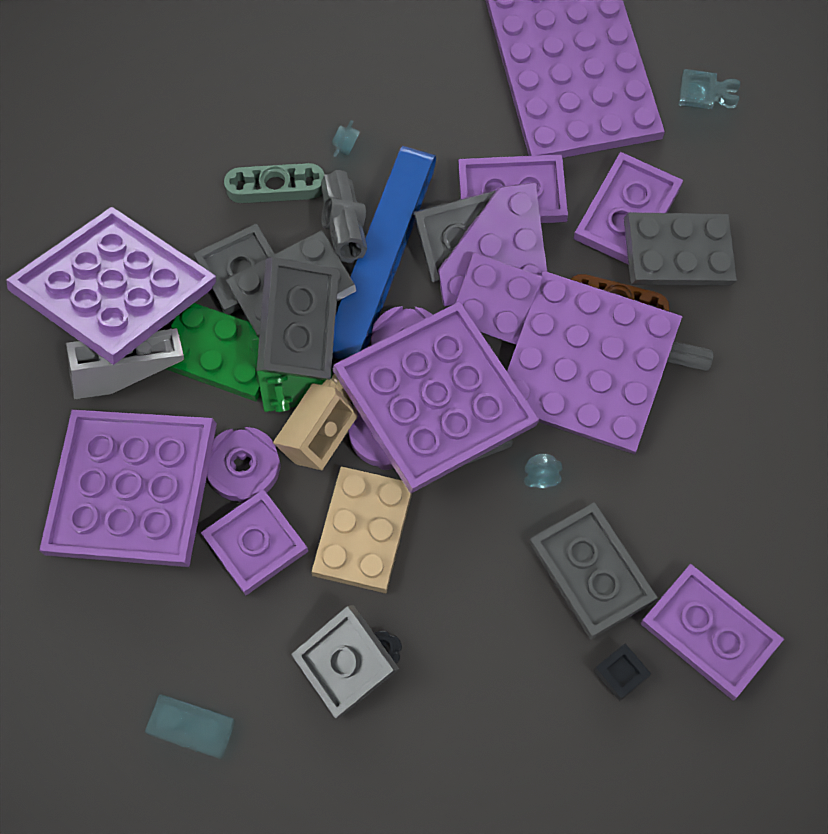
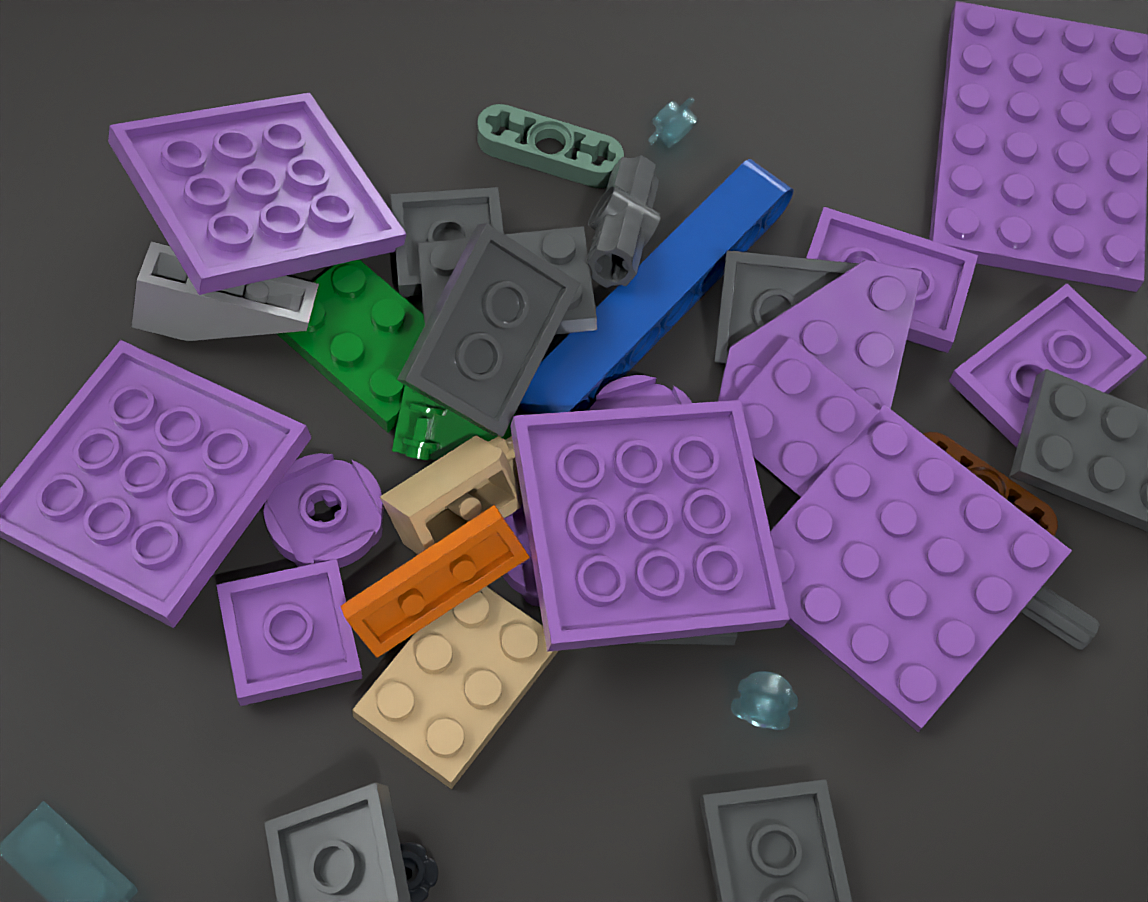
camera: 15 degrees right, 5 degrees down
none -> orange plate [340,505,530,658]

